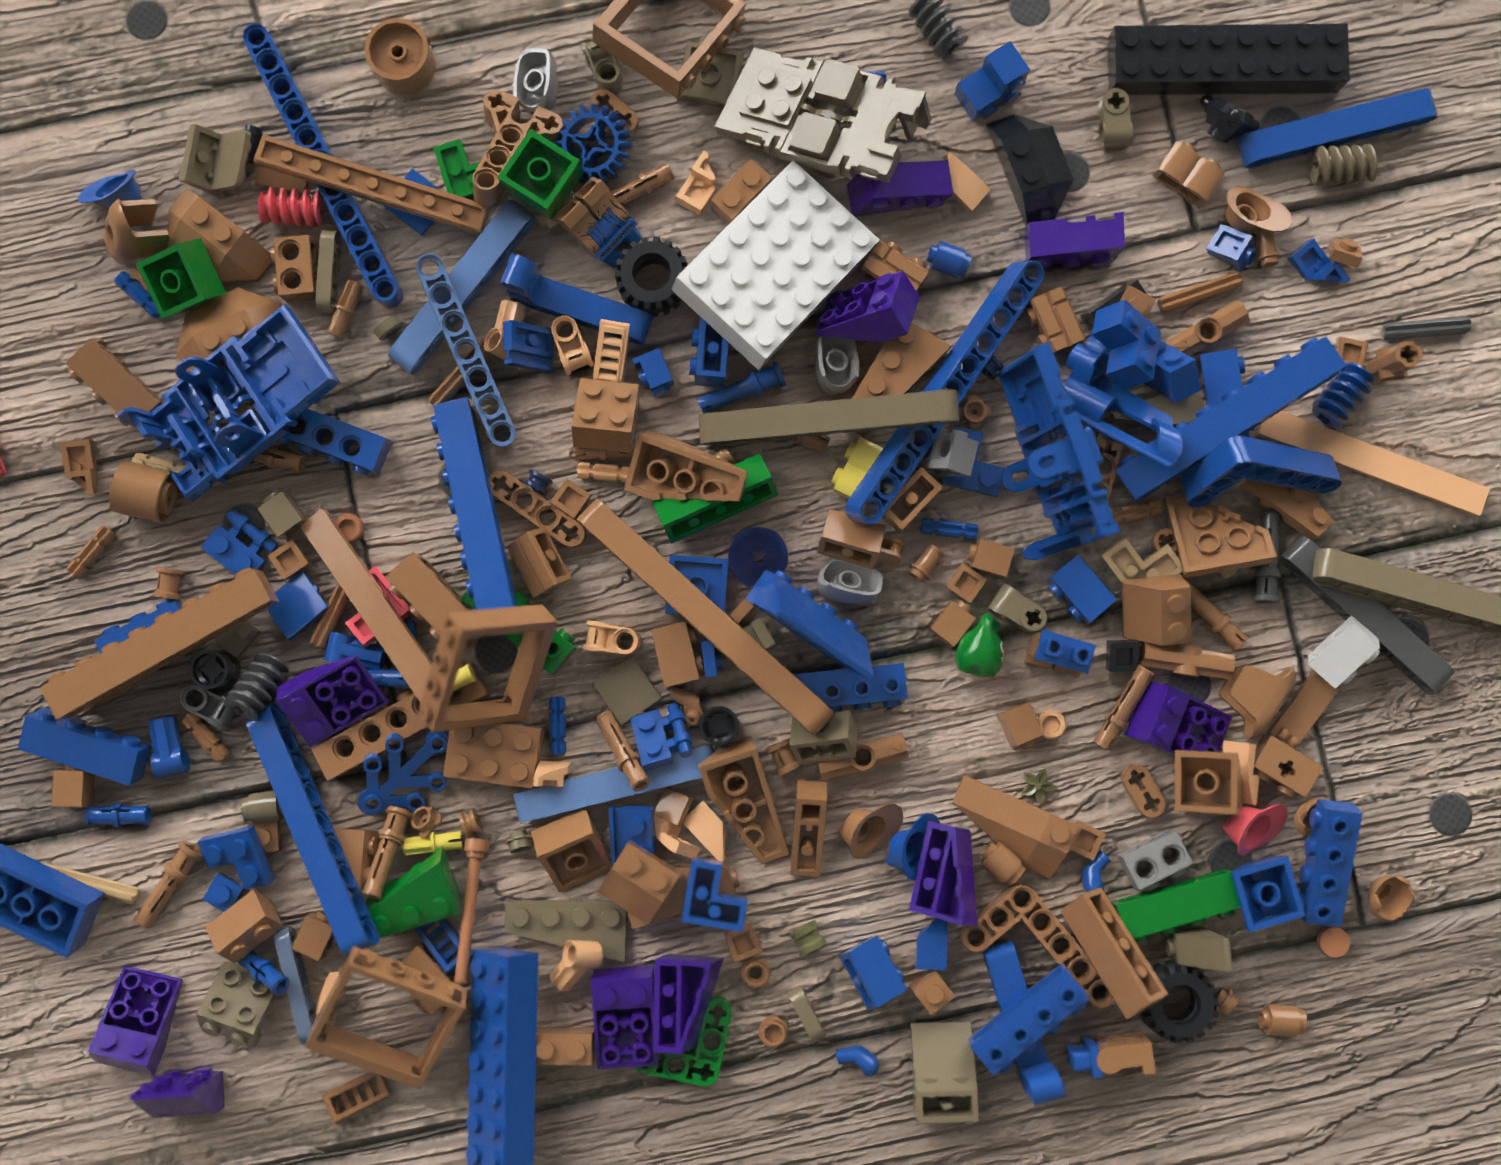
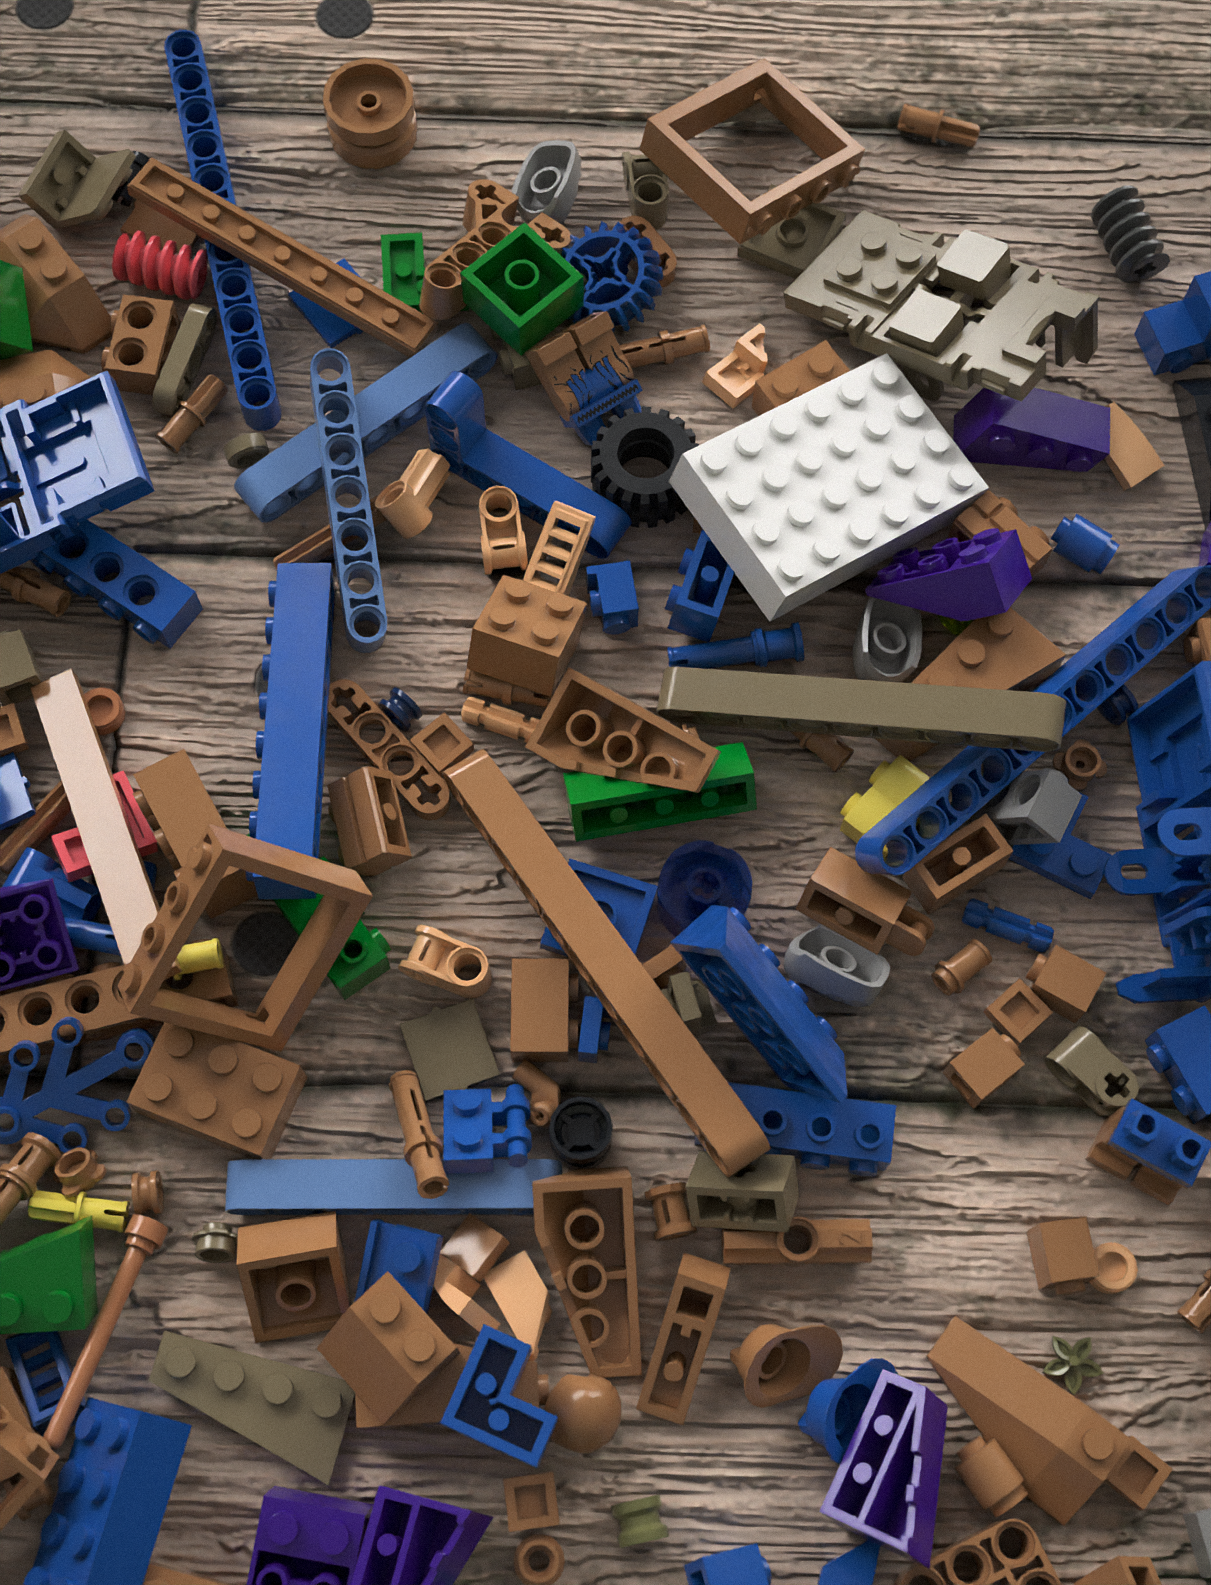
camera: 10 degrees right, 15 degrees down
blue plate [503,320,555,373] -> none
light nougat slope [533,760,571,787] -> none
blue axle [549,697,566,755] -> none
light nougat piece [549,940,603,992] -> none
green piece [955,613,1004,677] -> none
blue arm [1082,851,1111,893] -> none
none -> medium nougat hair [544,1374,621,1453]

